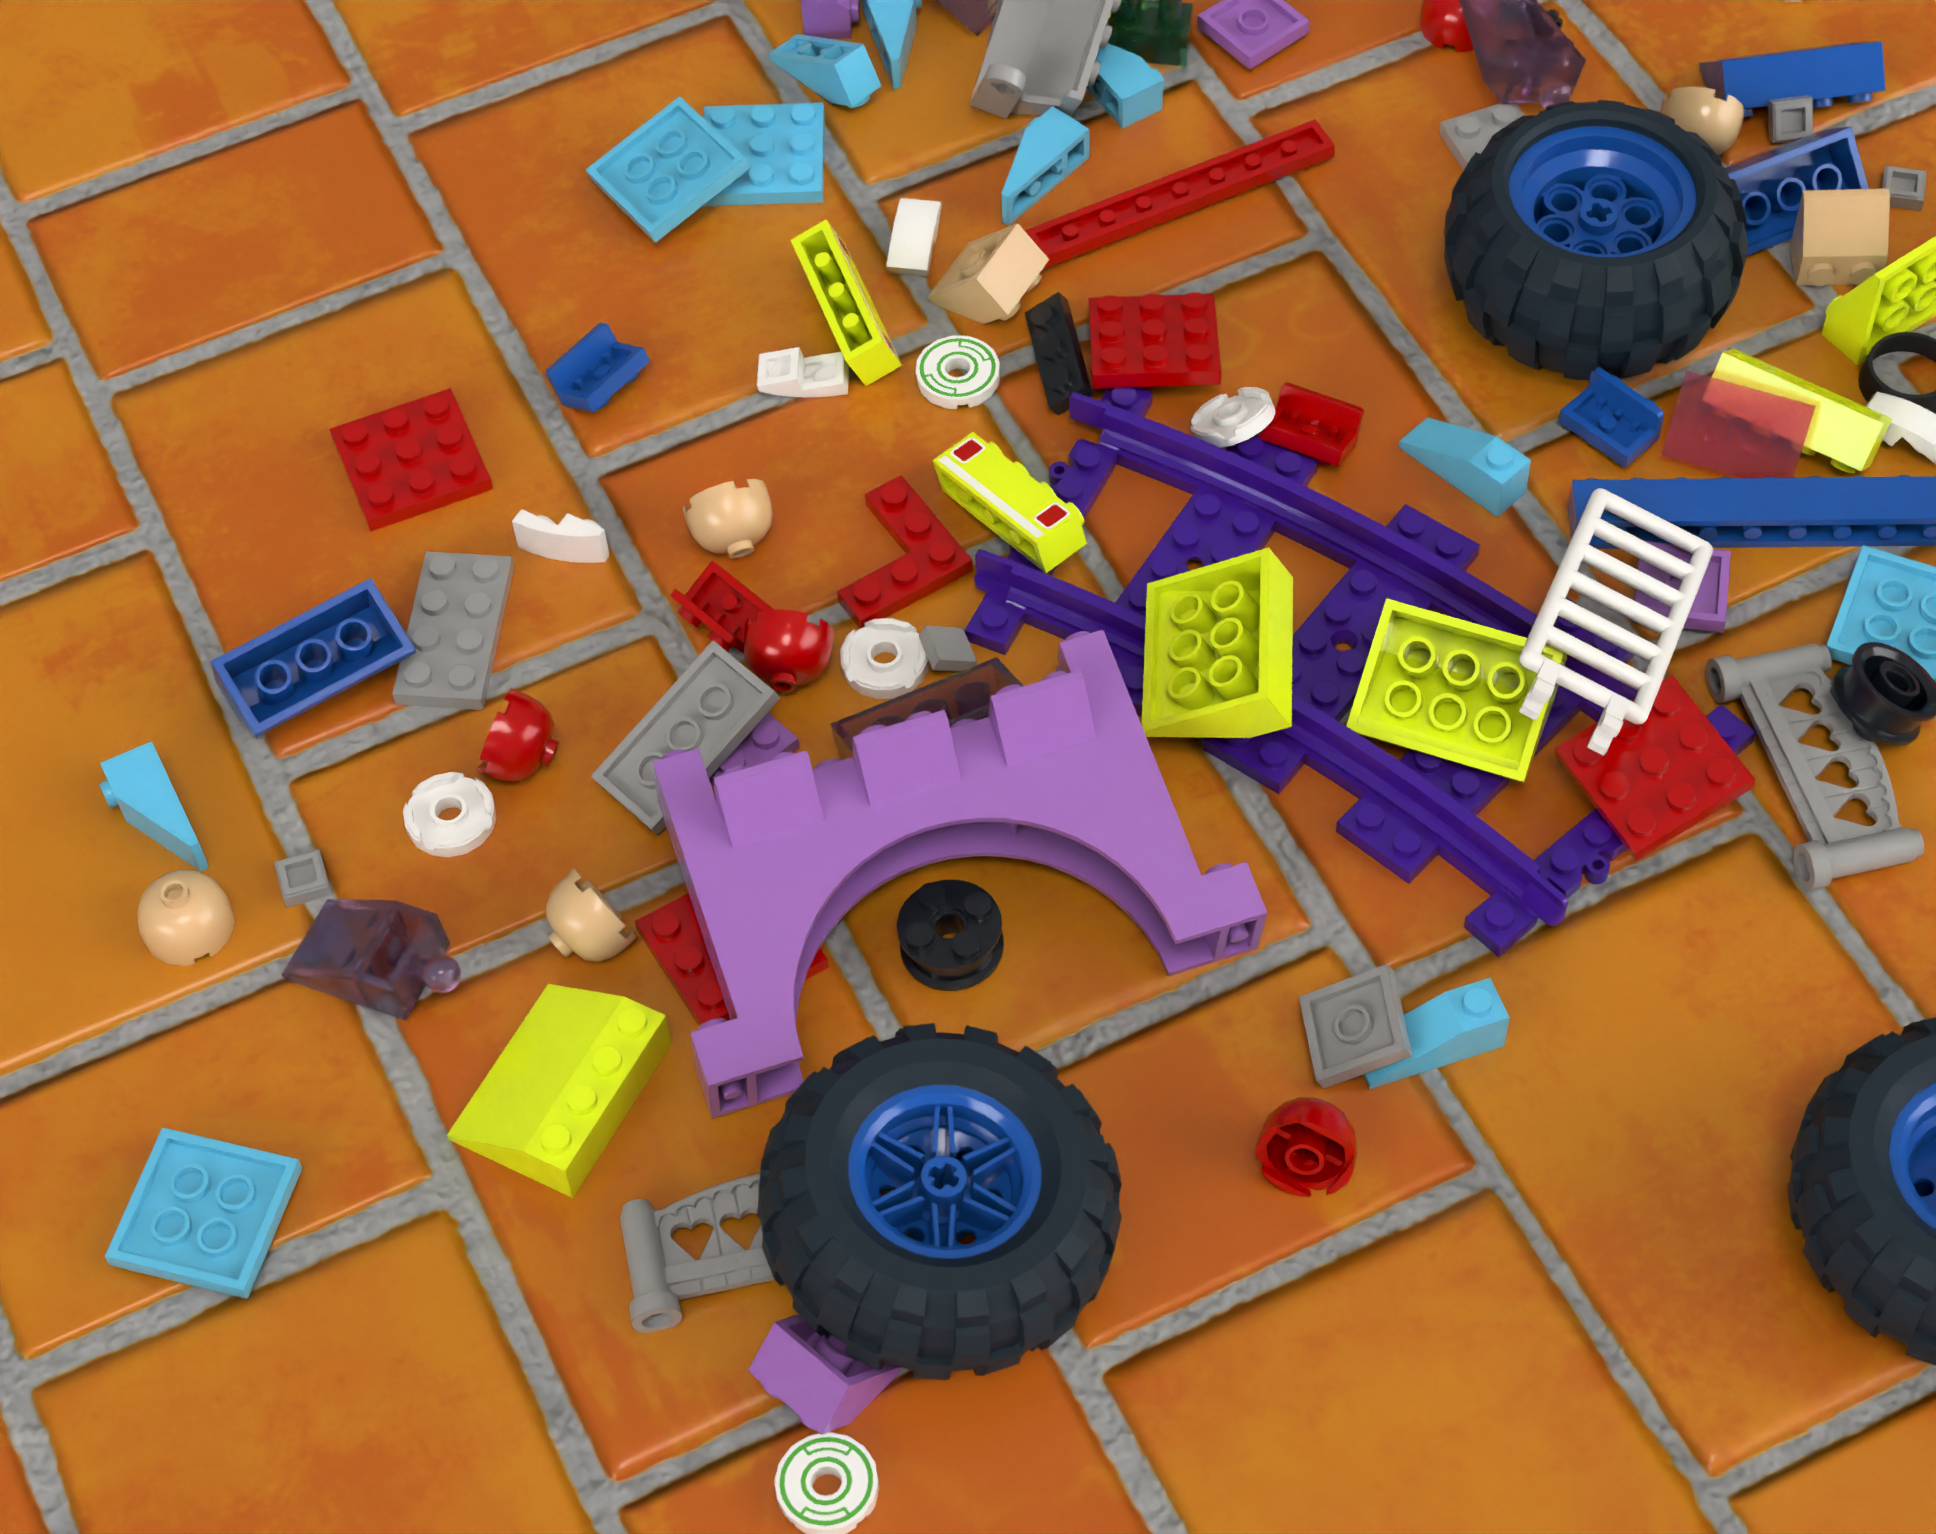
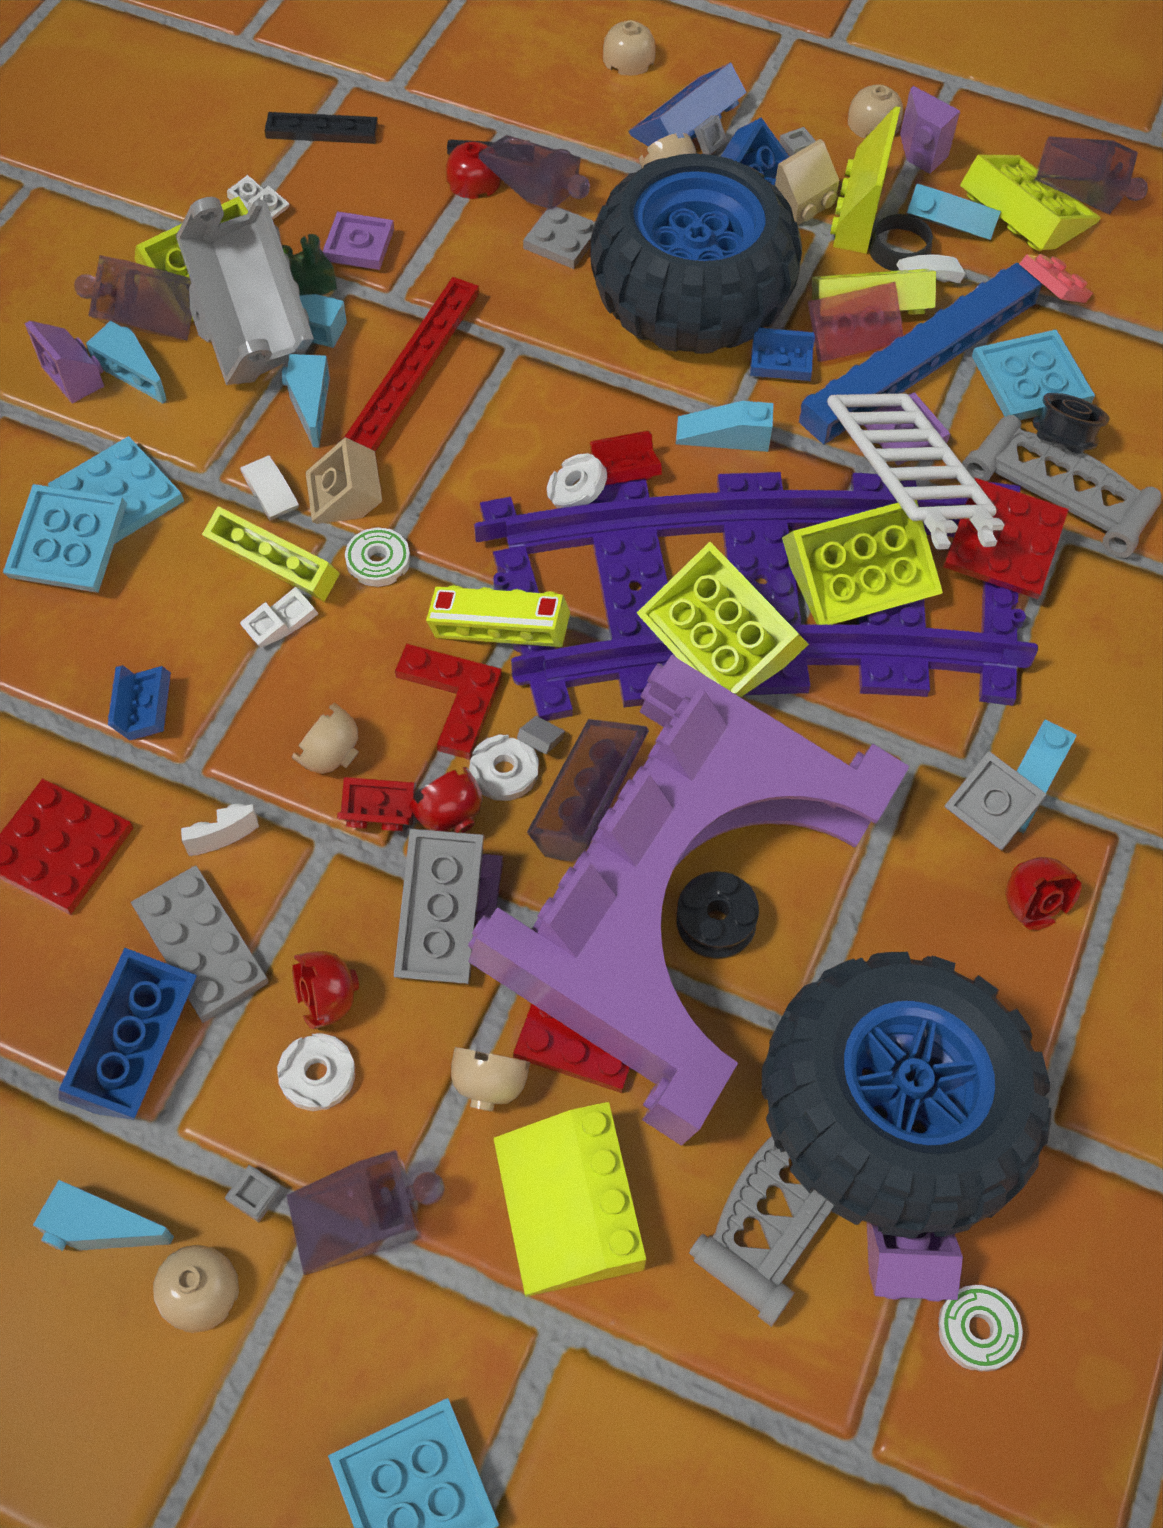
camera: 45 degrees left, 5 degrees up
medium azure slope [768,34,882,108] -> none
black plate [1025,292,1093,415] -> none
red plate [1088,292,1221,389] -> none

